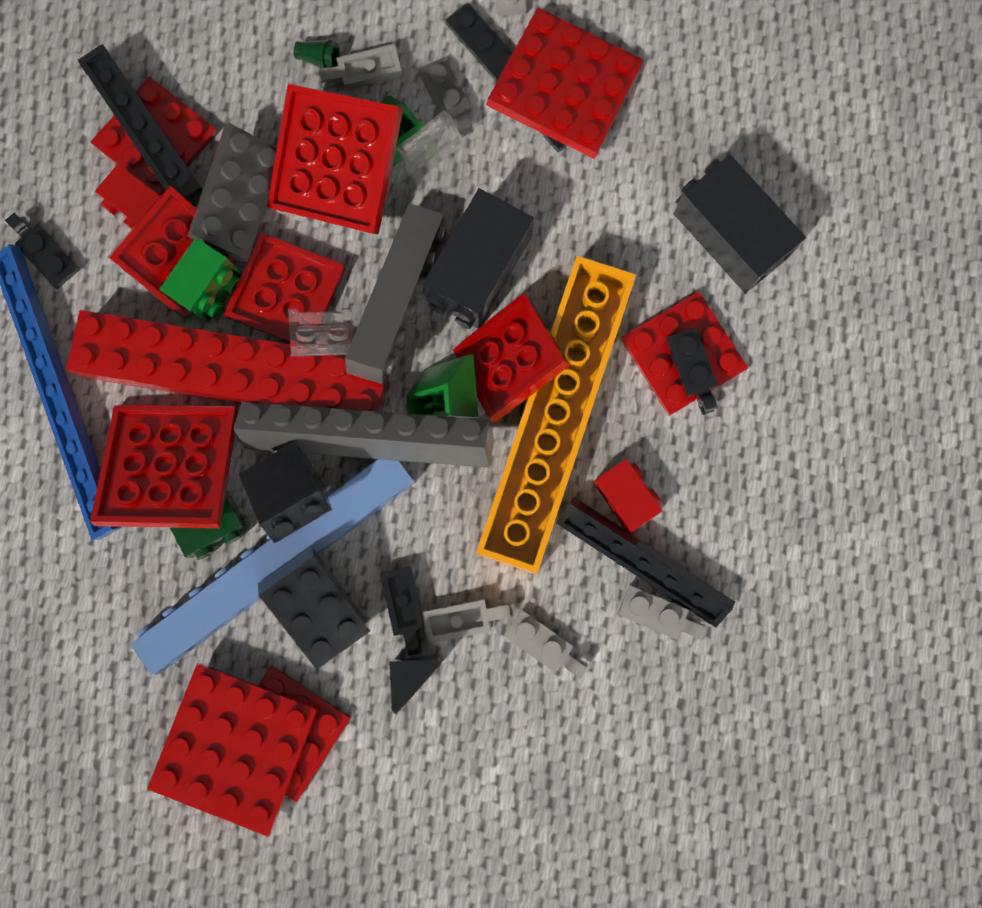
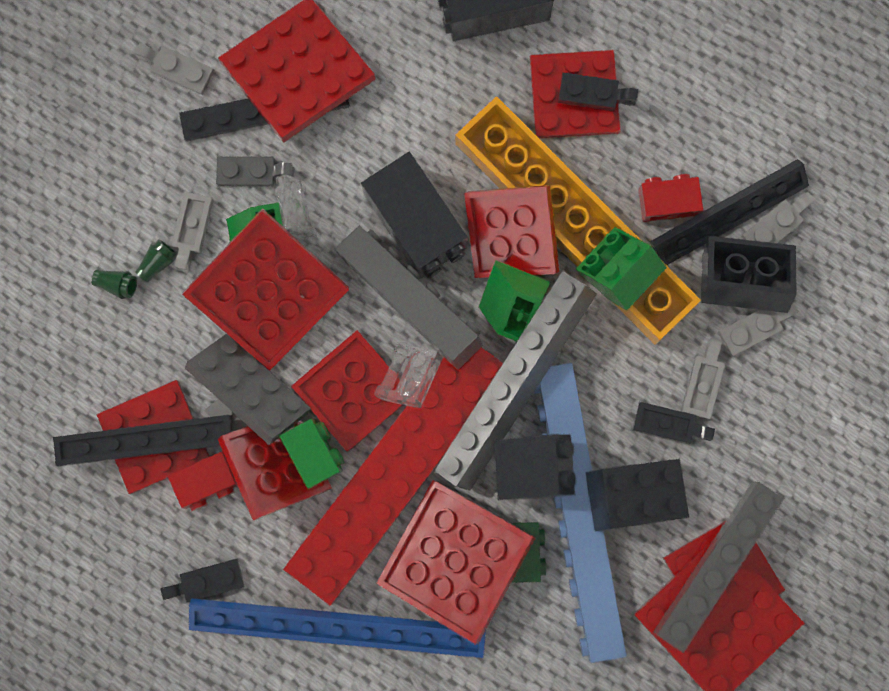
camera: 60 degrees left, 0 degrees up
black slope [389,656,444,714] -> none
none -> dark green cone [91,269,137,299]
none -> green slope [576,227,667,311]
none -> dark grey brick [653,481,784,653]
none -> black brick [701,236,797,313]

